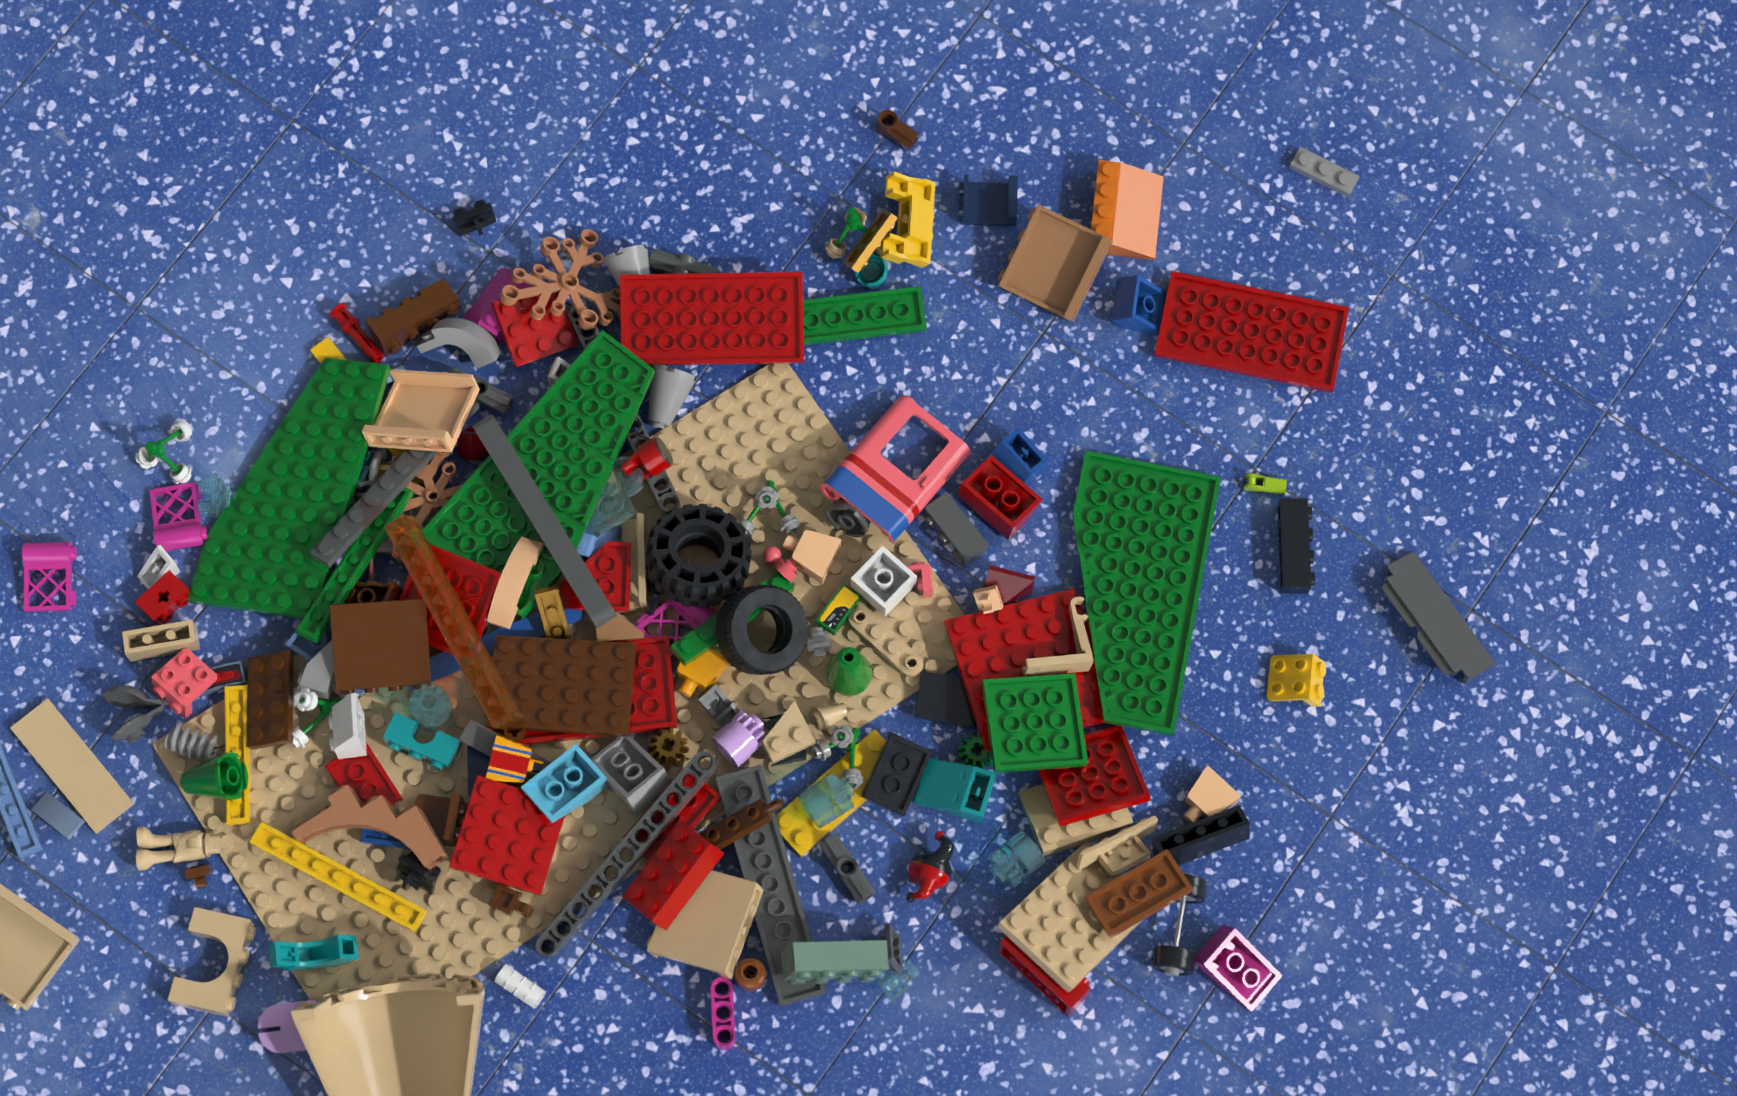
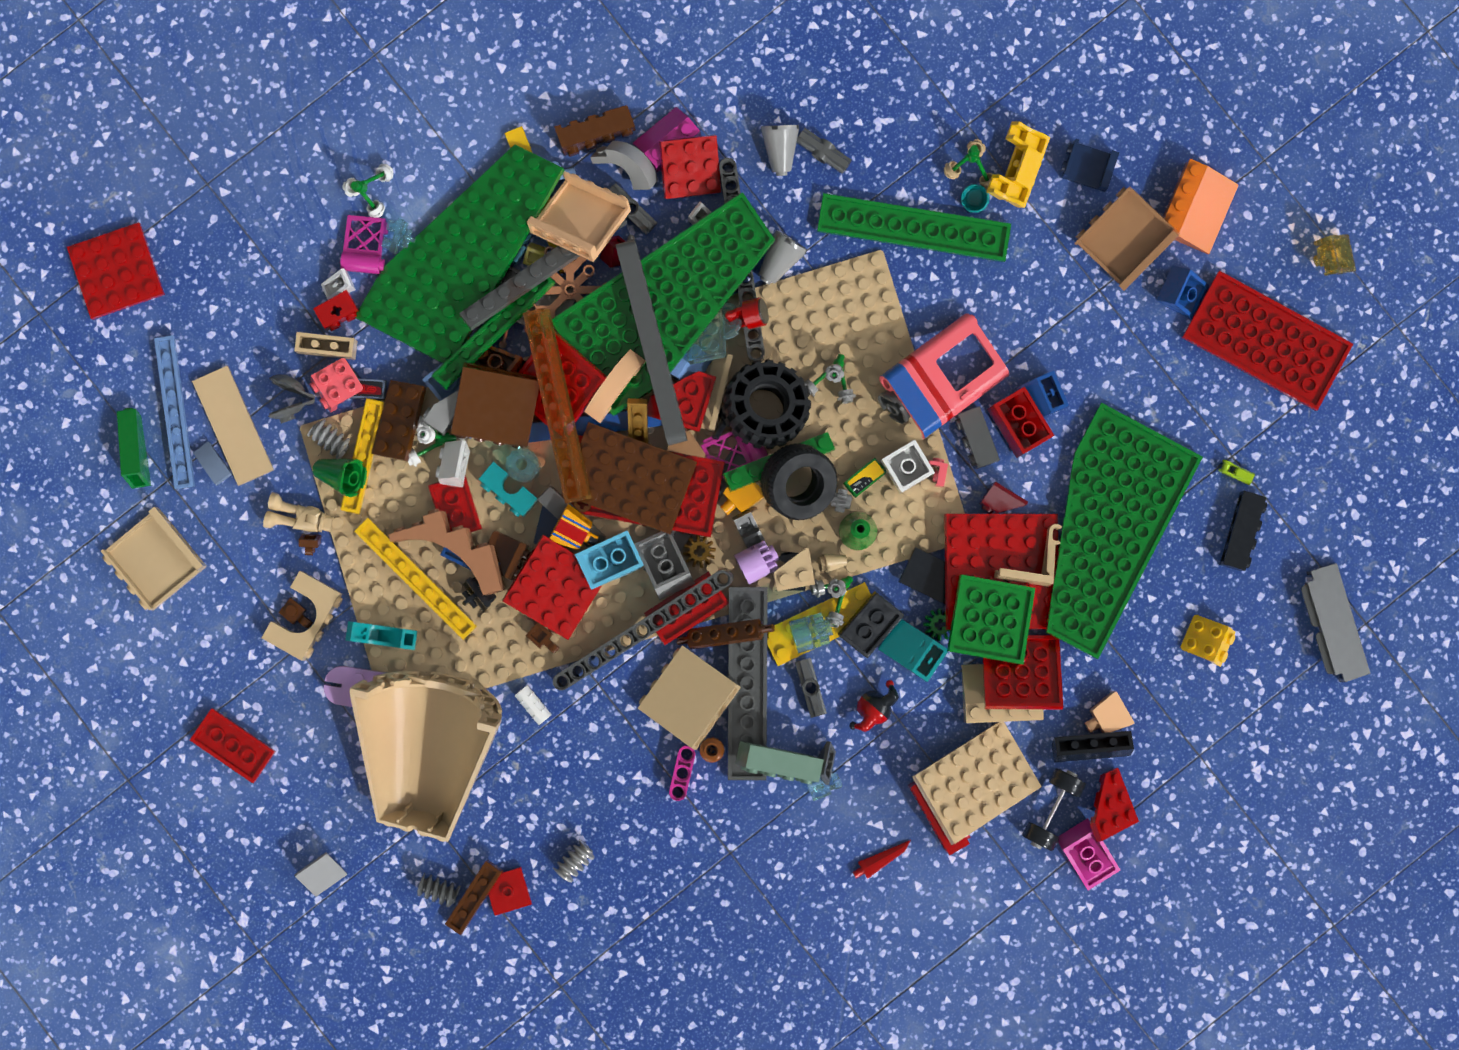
camera: 15 degrees right, 15 degrees up
dark pink piece [22,541,77,612] -> none
red pin [329,303,384,363] -> none
light grey piece [357,448,389,488] -> none
black hips [452,199,497,236] -> none
nougat plant [500,229,621,330] -> none
red plate [620,272,804,366] -> none
red brick [622,820,724,930] -> none
coral plate [763,546,798,582] -> none
light nougat torso [783,530,841,584] -> none
pearl gold plate [843,208,898,273] -> none
tan plate [849,607,924,678] -> none
reddish brown piece [877,110,920,150] -> none
light nougat tile [973,585,1003,614] -> none
clear light blue gear [988,830,1046,888] -> none
tan bracket [1076,815,1158,877] -> none
dark orange plate [1085,849,1193,939] -> none
light grey plate [1289,147,1360,198] -> none
none -> reddish brown plate [278,597,313,629]
none -> red bar [852,840,911,879]
none -> red plate [1090,768,1139,842]
none -> clear yellow brick [1313,234,1356,276]

